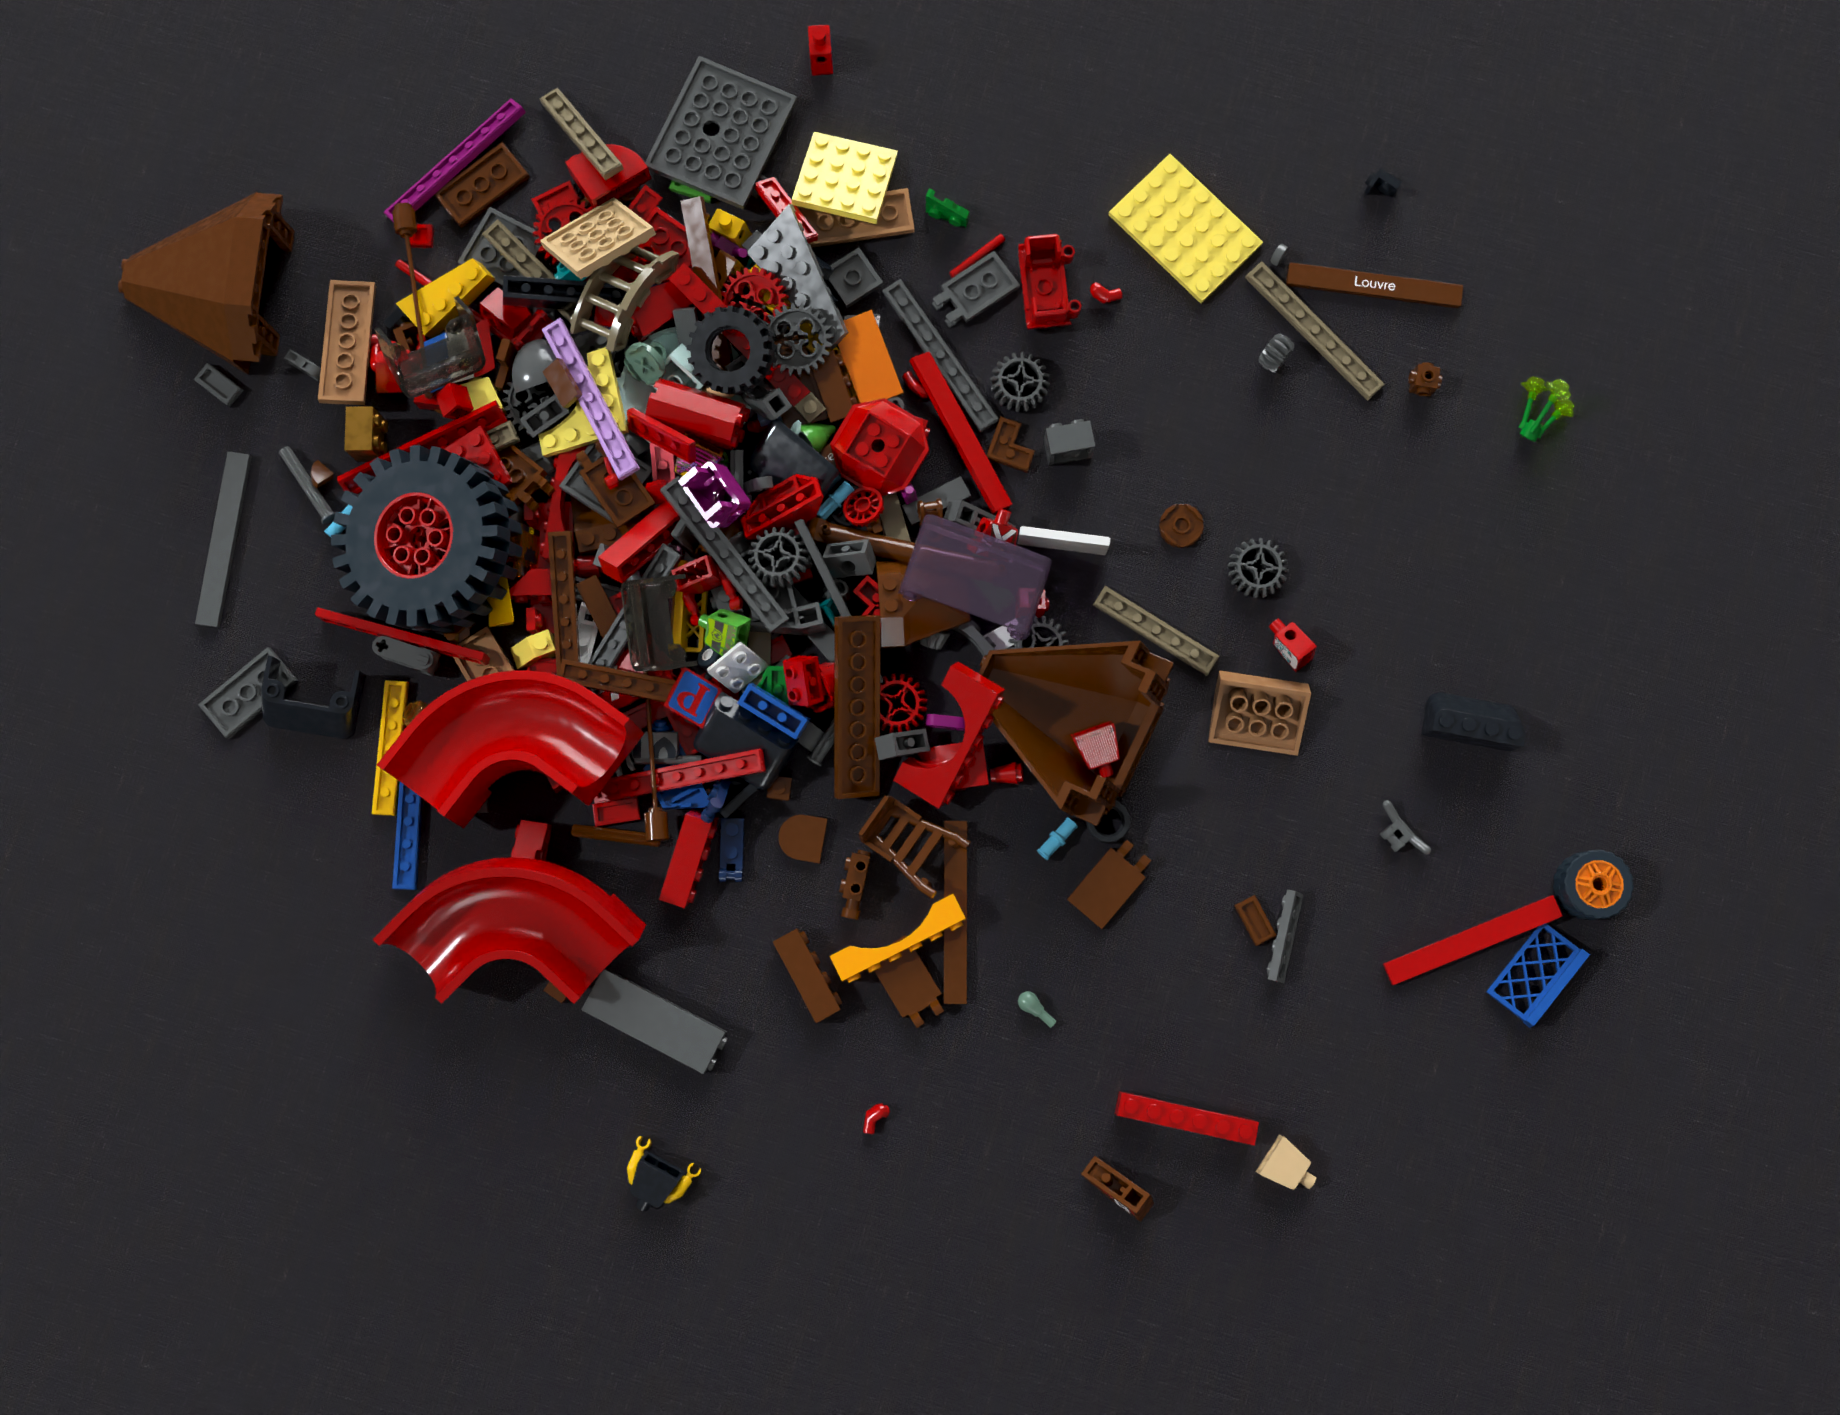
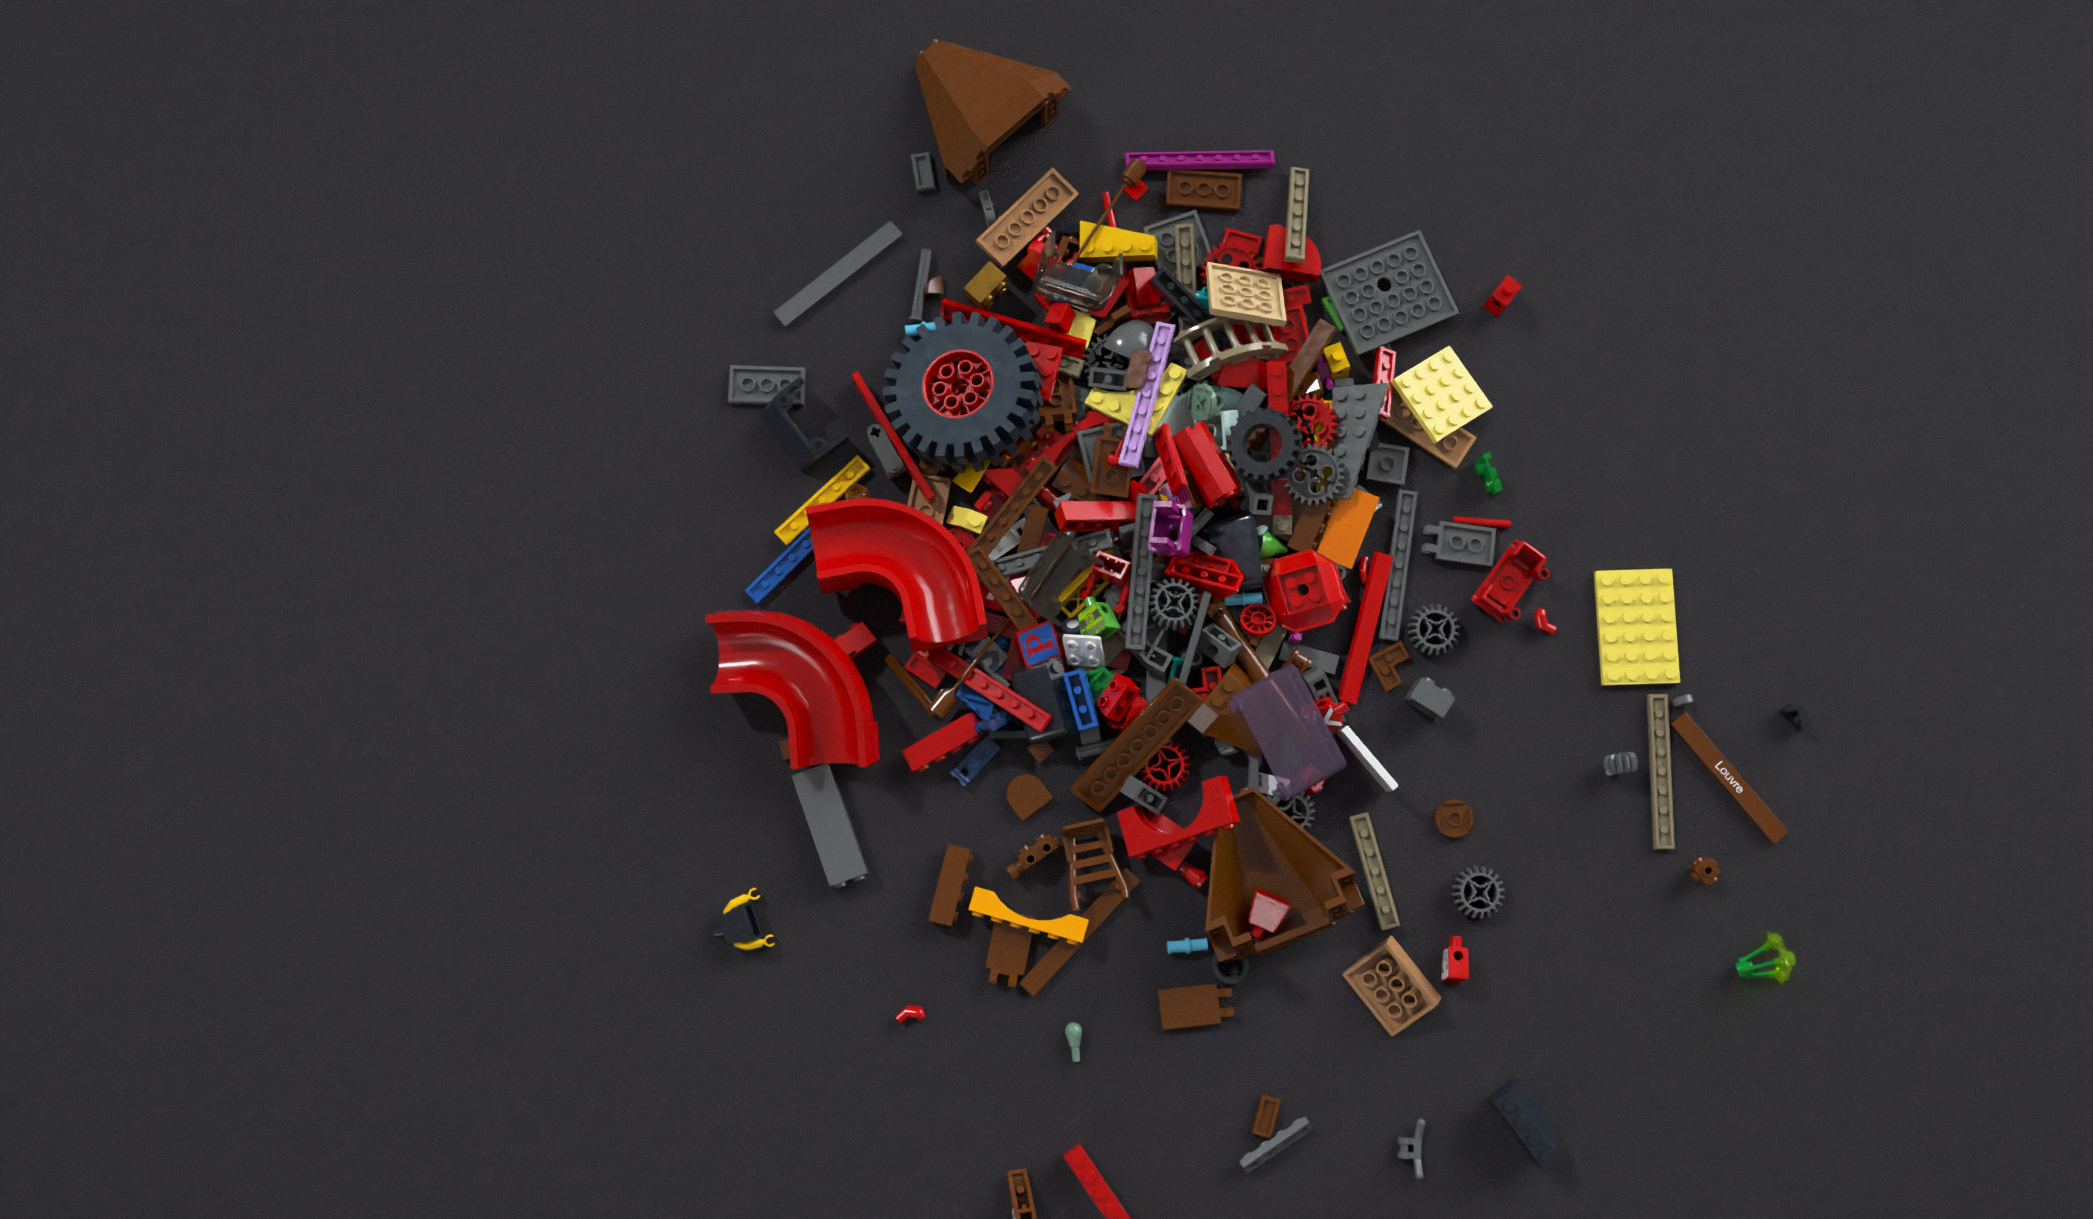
camera: 40 degrees right, 0 degrees up
magenta beam [925,714,965,731] -> none

